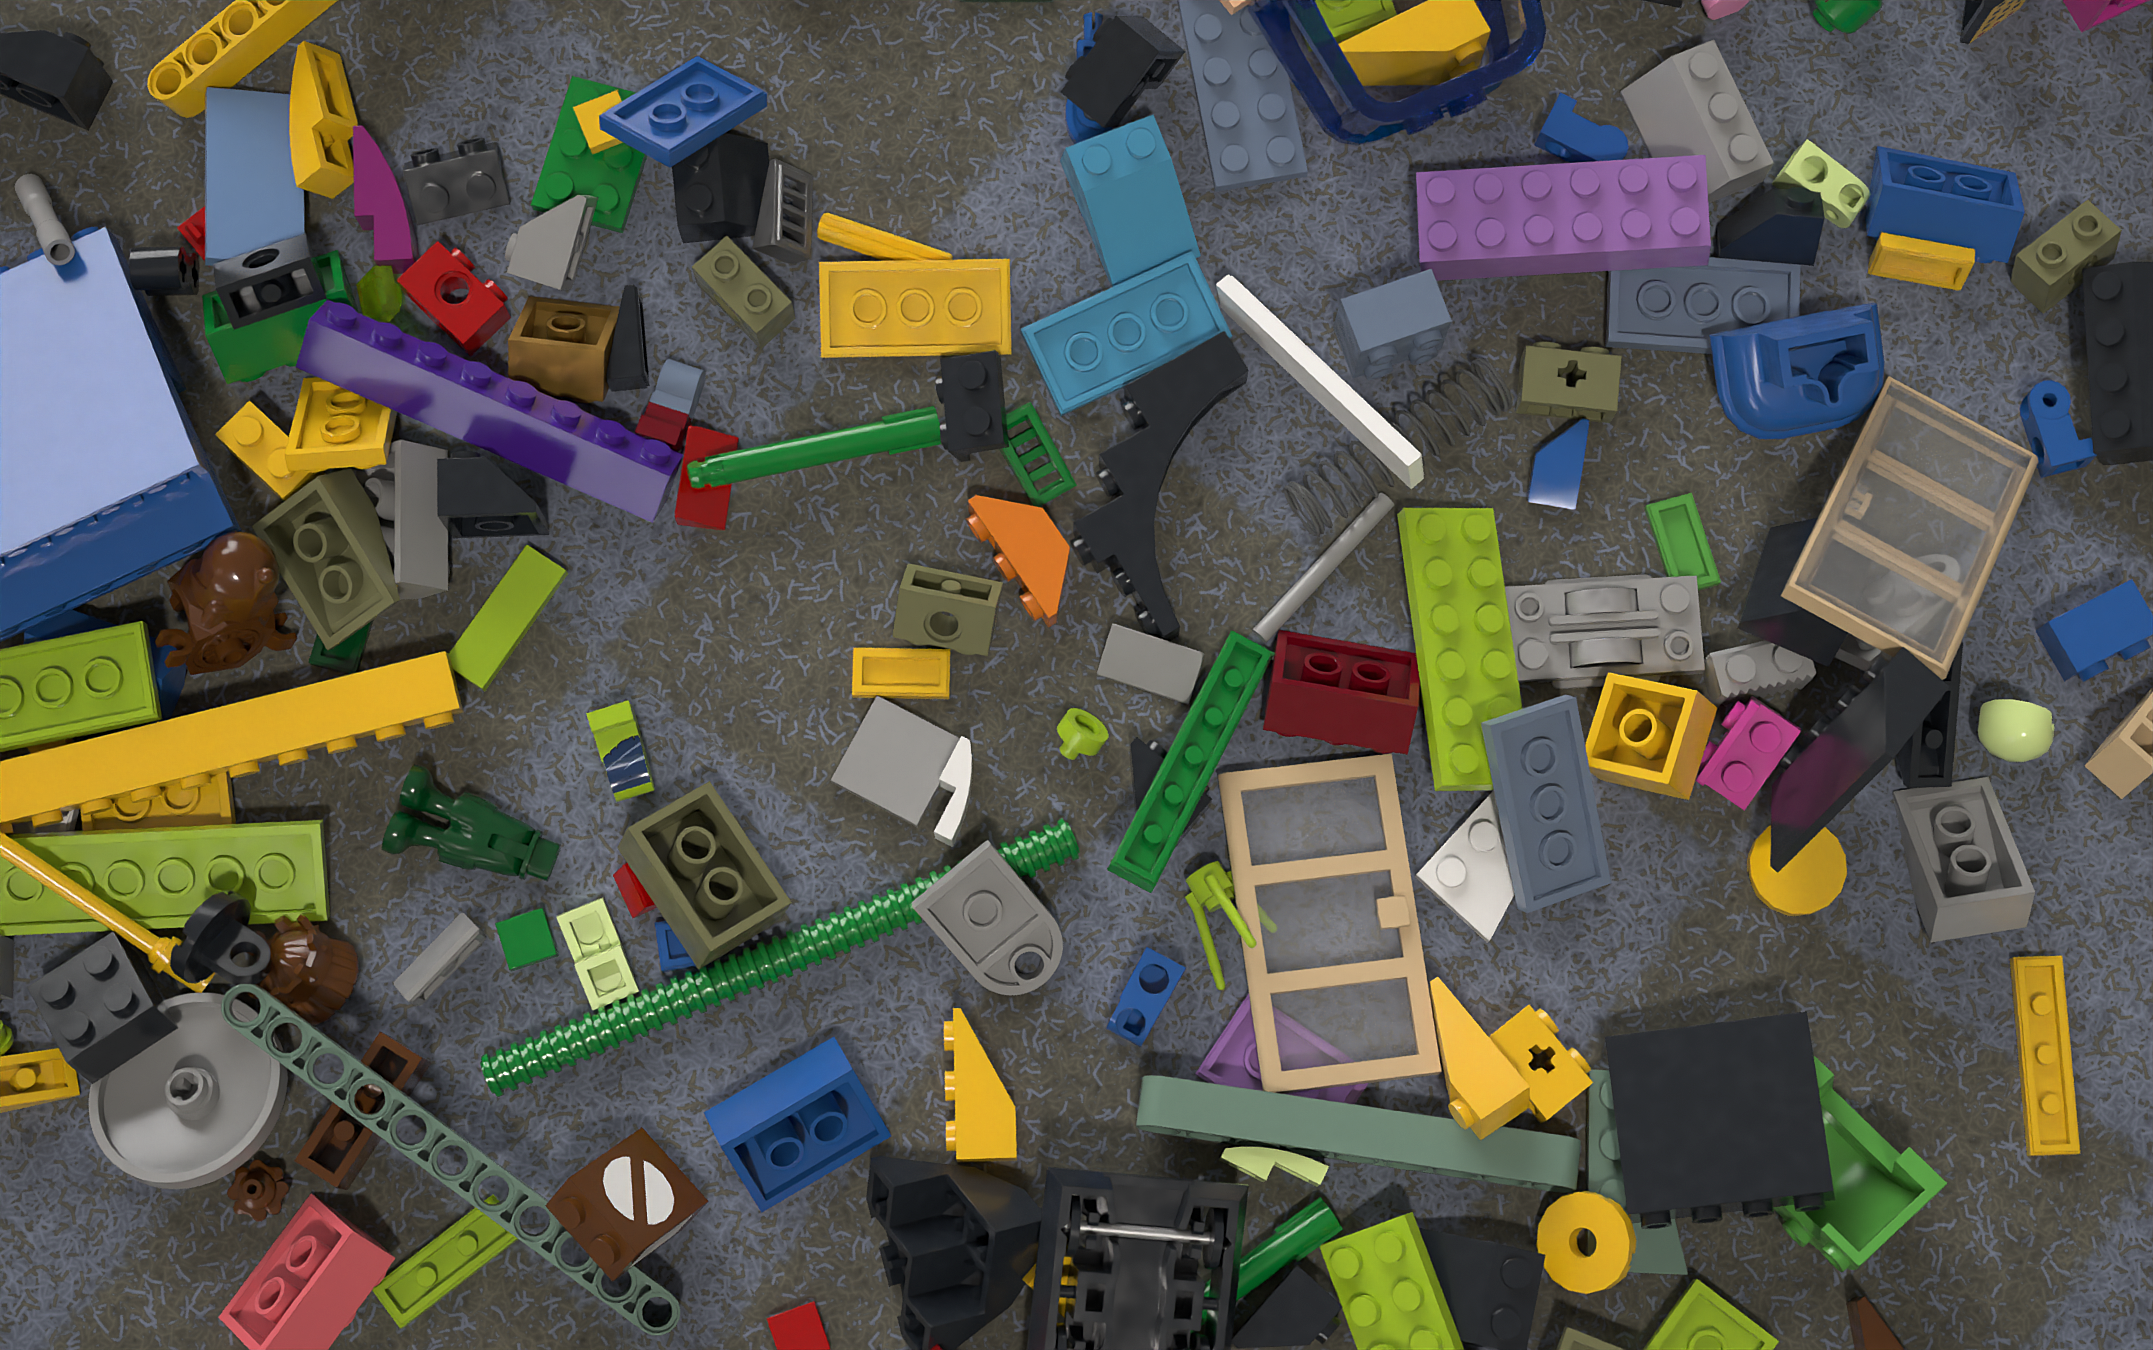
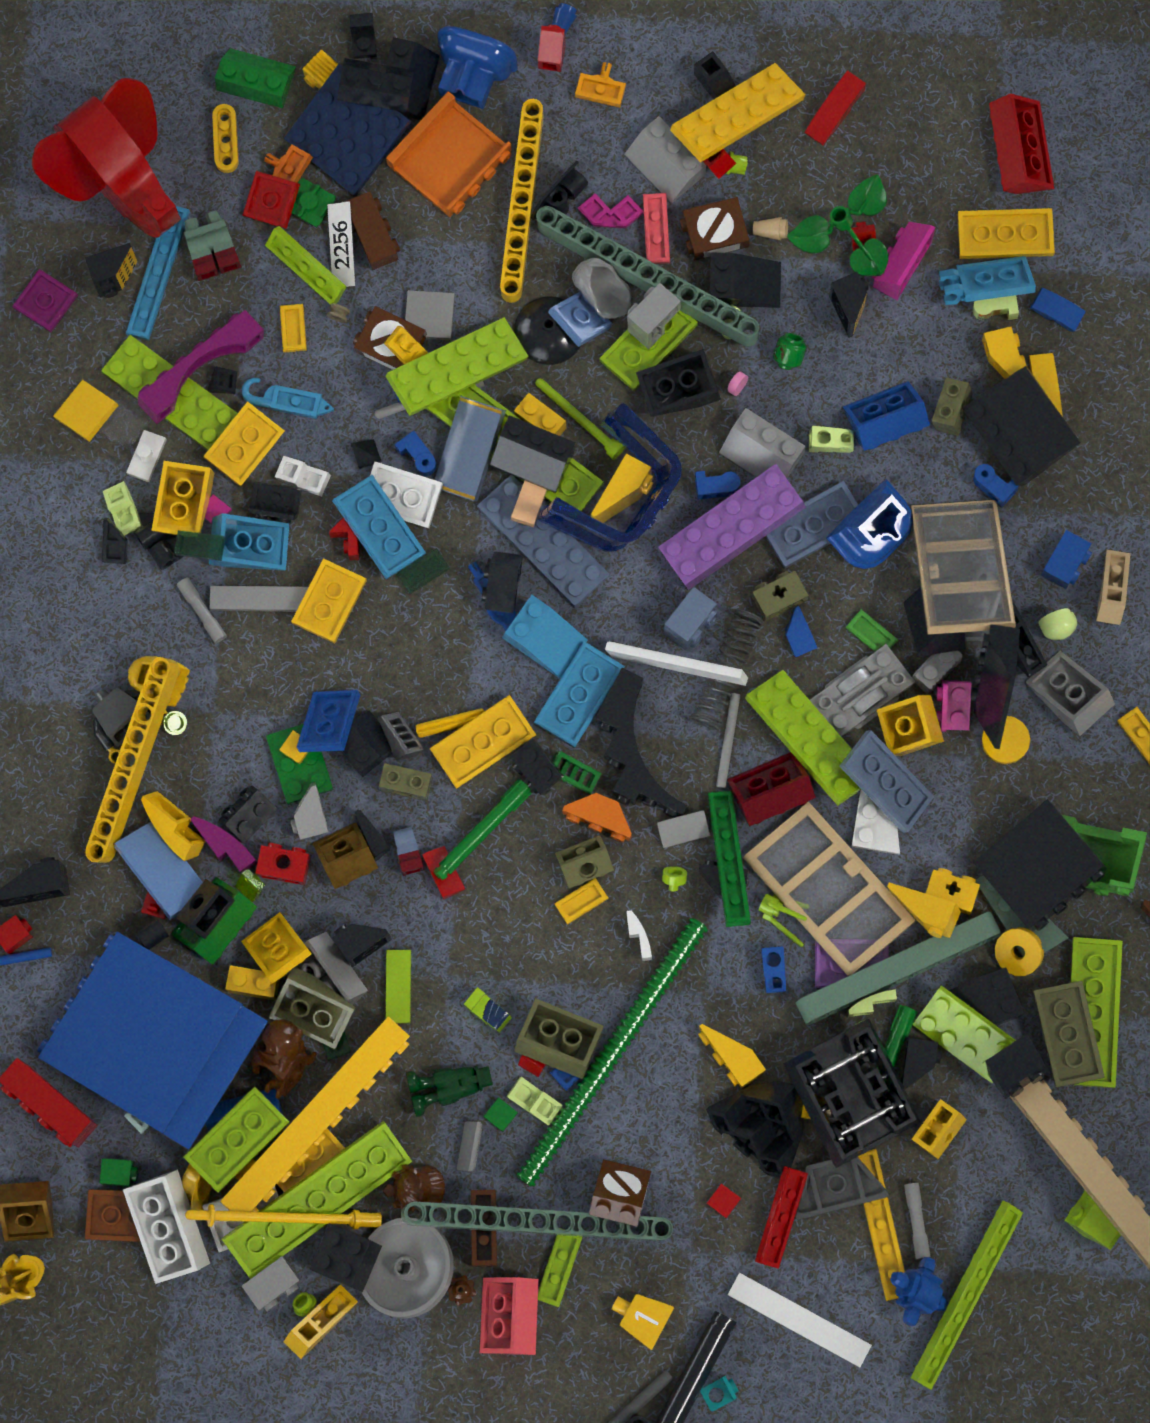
camera: 25 degrees left, 0 degrees up
light grey piece [15,174,75,265] -> none
black tile [170,890,272,985] -> none
dark purple brick [296,299,683,523] -> none
blue slope [704,1037,891,1213] -> none
light grey tile [831,696,960,827] -> none
light grey plate [911,840,1063,995] -> none
black slope [1716,187,1825,266] -> none
yellow tile [1868,232,1975,291] -> none

